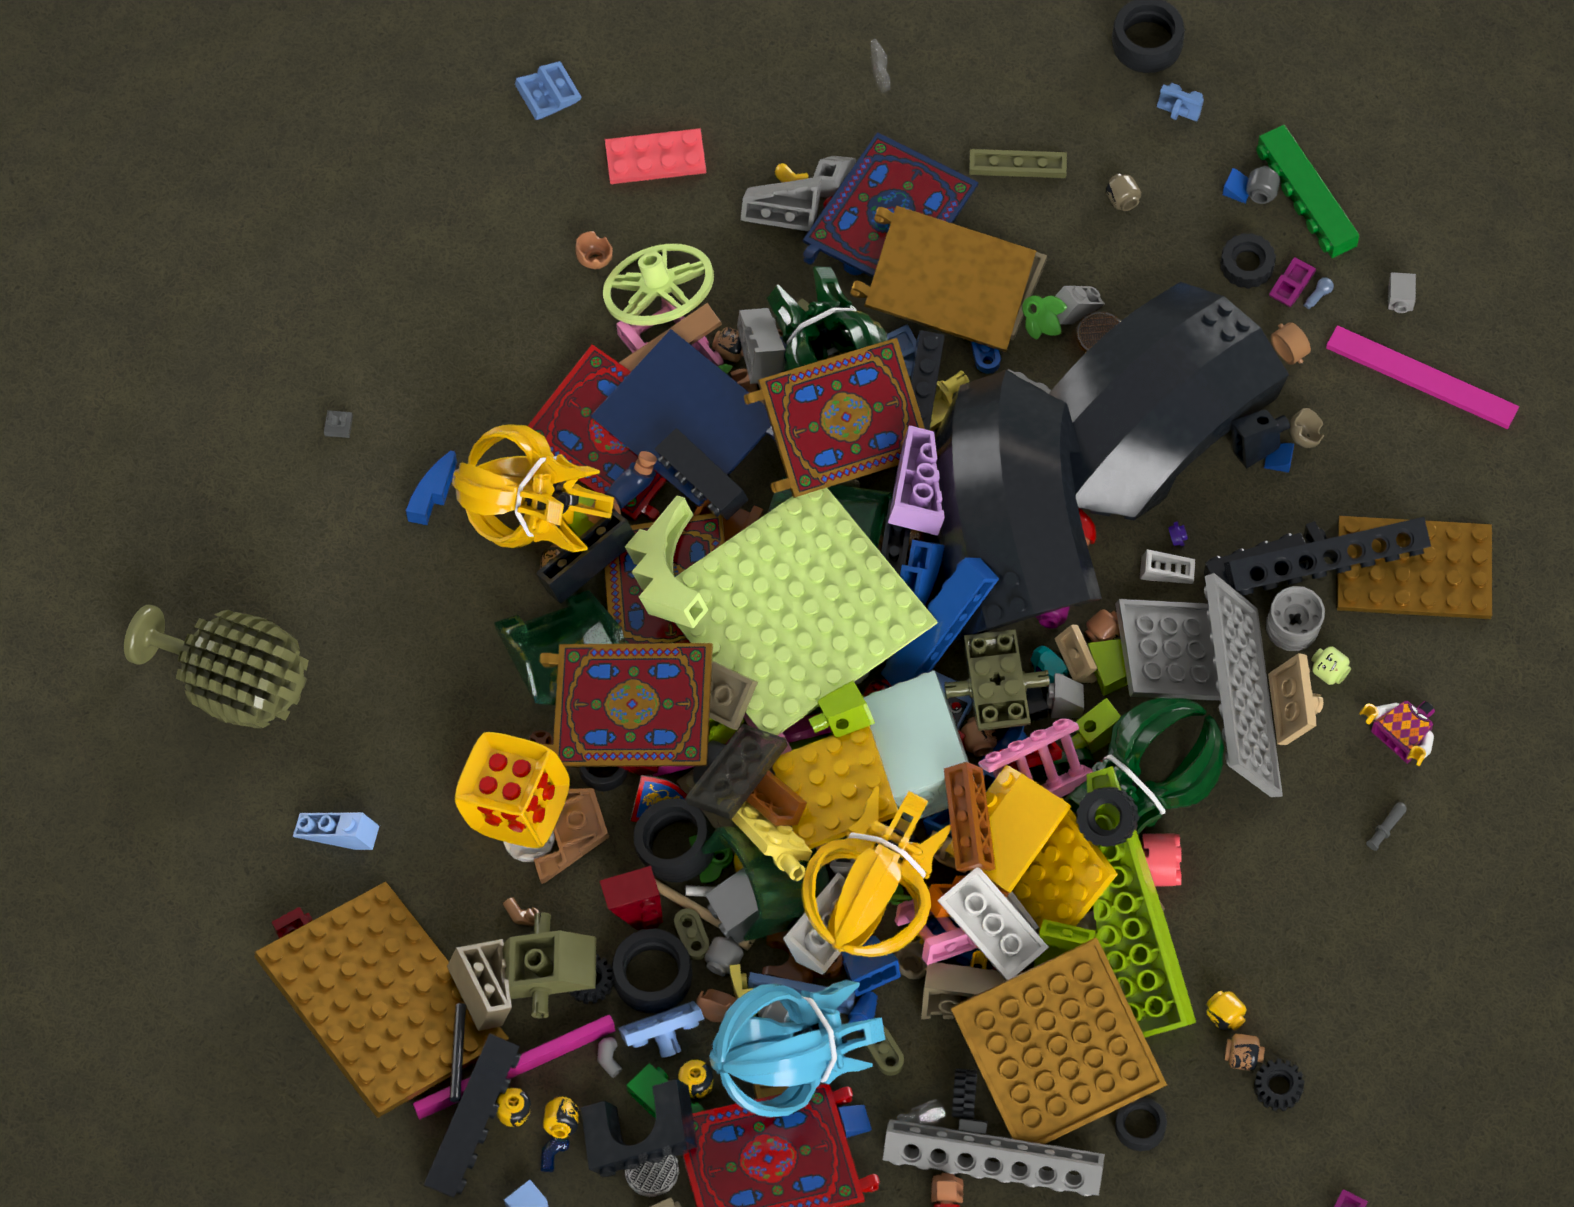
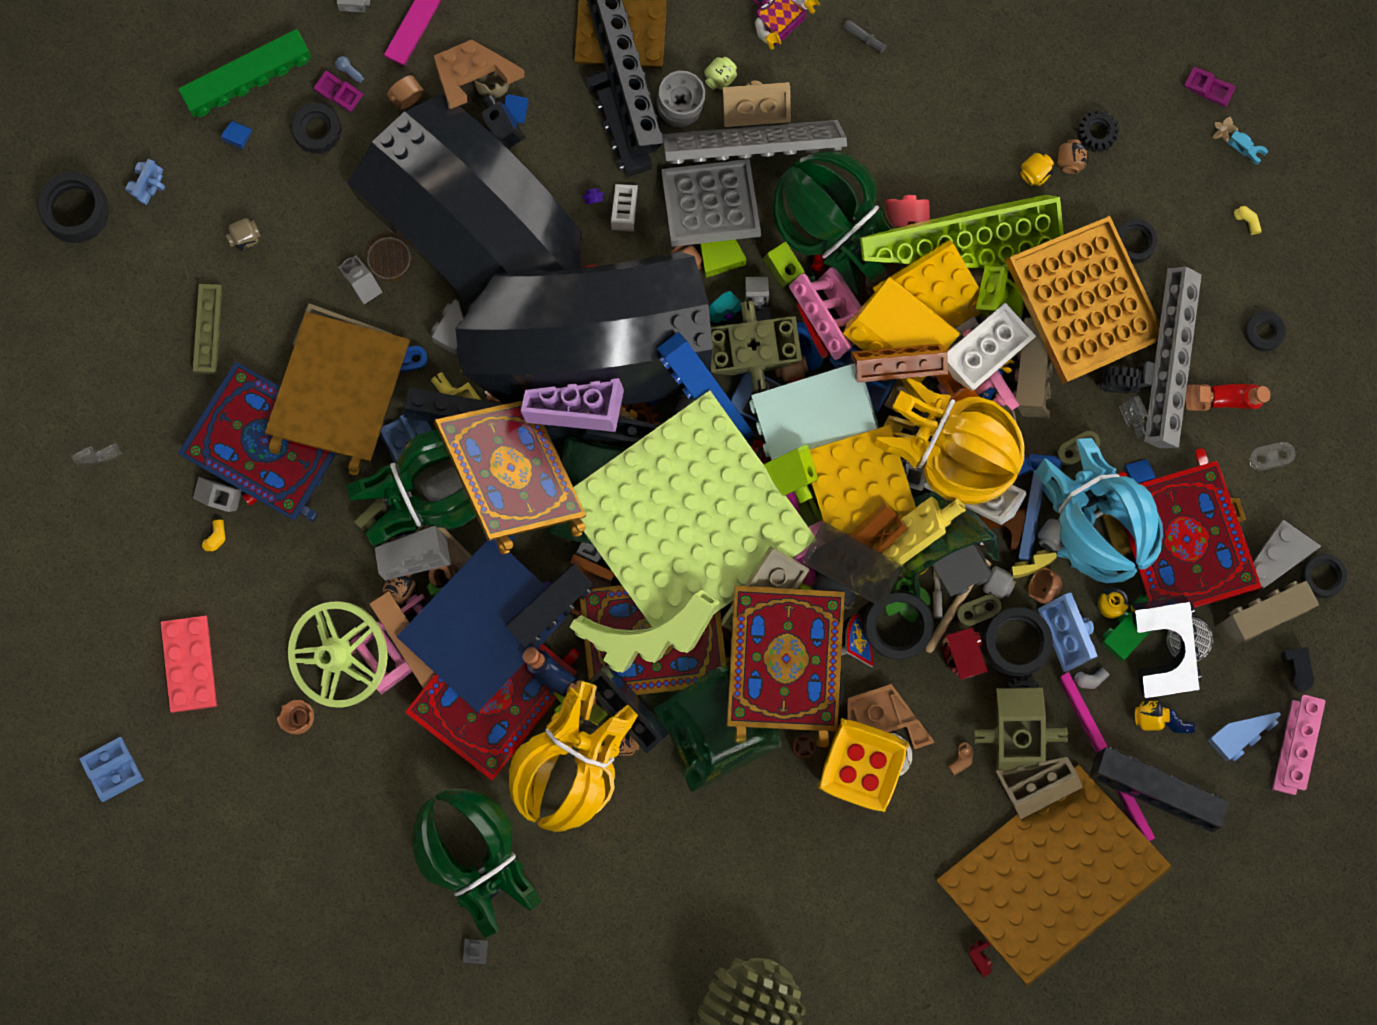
camera: 95 degrees left, 15 degrees up
light blue slope [293,813,379,850] -> none
blue slope [406,451,457,525] -> none
black bar [450,1003,466,1102] -> none
yellow head [496,1088,531,1127] -> none
light grey wedge [740,177,822,231] -> none
blue slope [900,540,945,606] -> none
bright green plate [1022,295,1067,339] -> none
tan panel [1054,625,1097,683] -> none
black tyre [1076,787,1139,847] -> none
dark grey head [1246,166,1280,204] -> none
none -> dark green piece [412,788,542,938]
none -> medium nougat wing [434,40,524,109]

